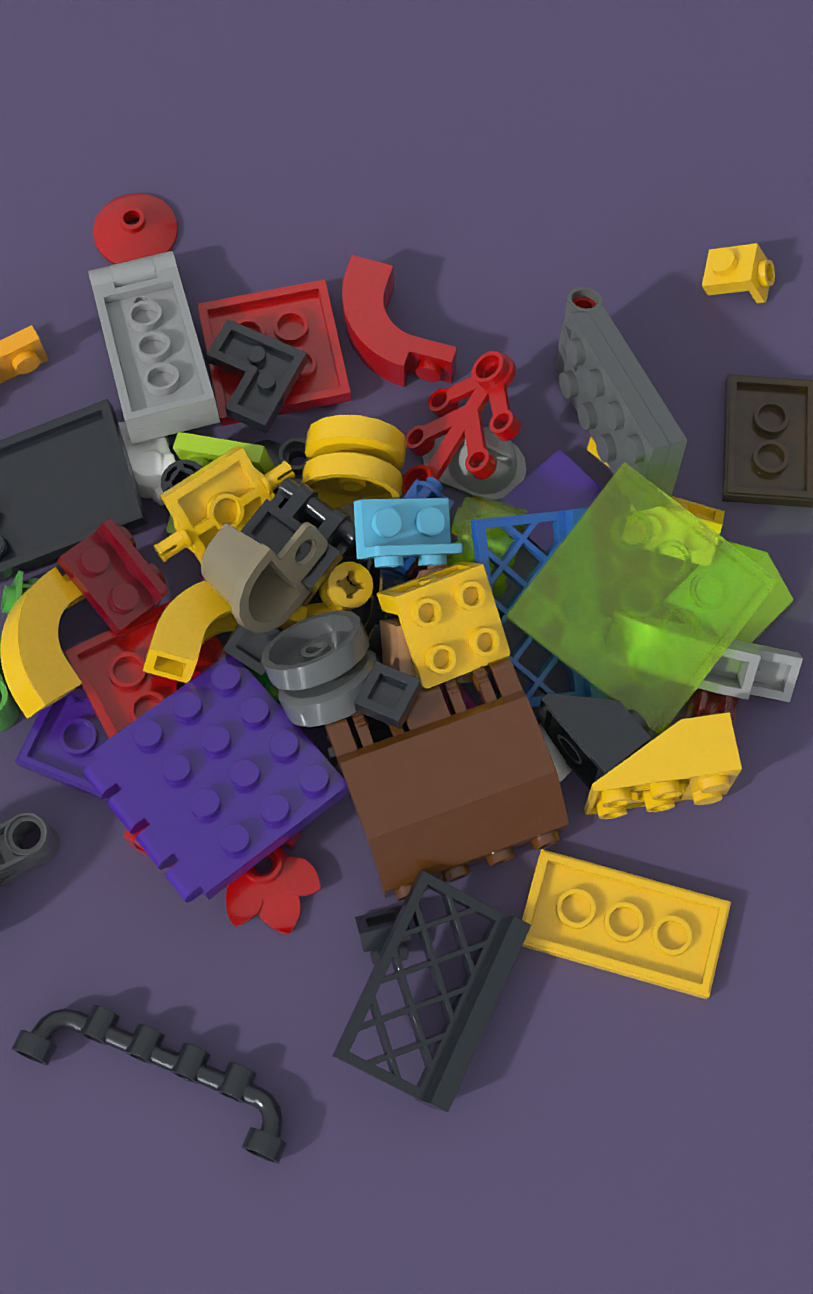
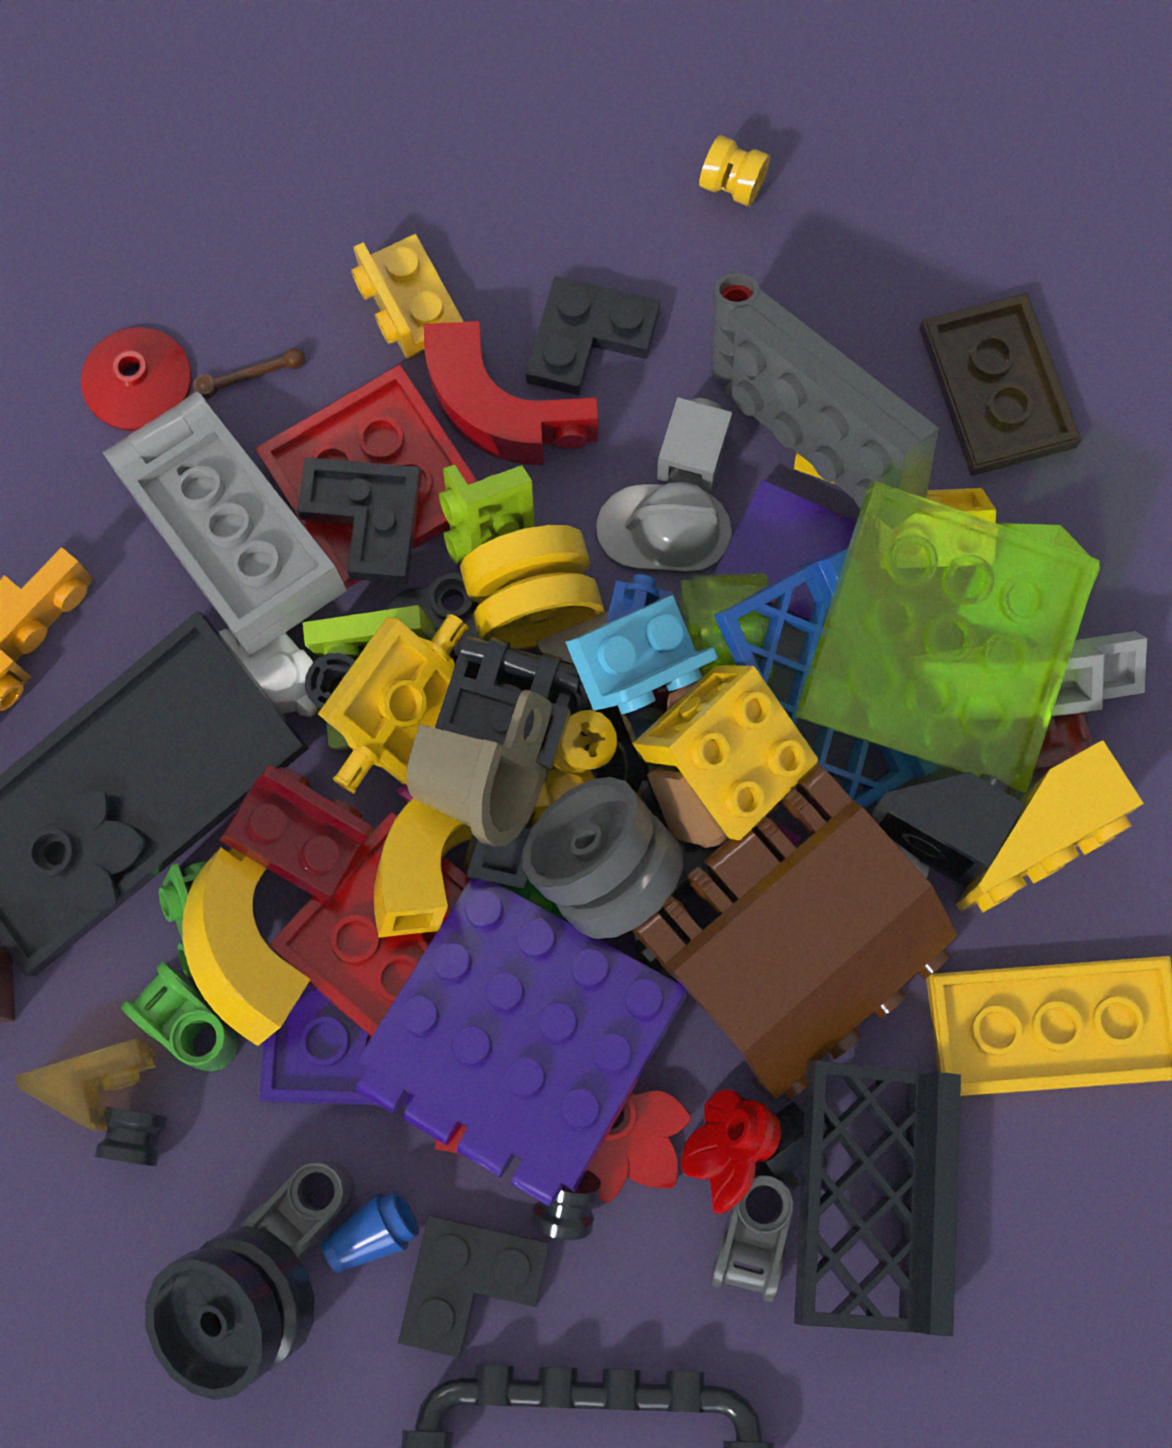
camera: 20 degrees left, 5 degrees up
black plate [354,662,422,729] -> none
red plant [402,351,521,495] -> none
yellow bracket [702,243,775,303] -> none
none -> reddish brown hinge [193,347,305,399]
none -> blue cone [321,1191,419,1273]
none -> yellow bracket [351,234,464,359]
none -> black plate [398,1215,550,1358]
none -> lime bracket [439,464,535,564]
none -> black plate [526,276,660,396]
none -> black wheel [531,1170,601,1240]
none -> light grey brick [657,397,732,494]
none -> red plate [681,1089,781,1215]
none -> yellow wheel [699,135,771,207]
none -> dark grey piece [710,1173,793,1303]

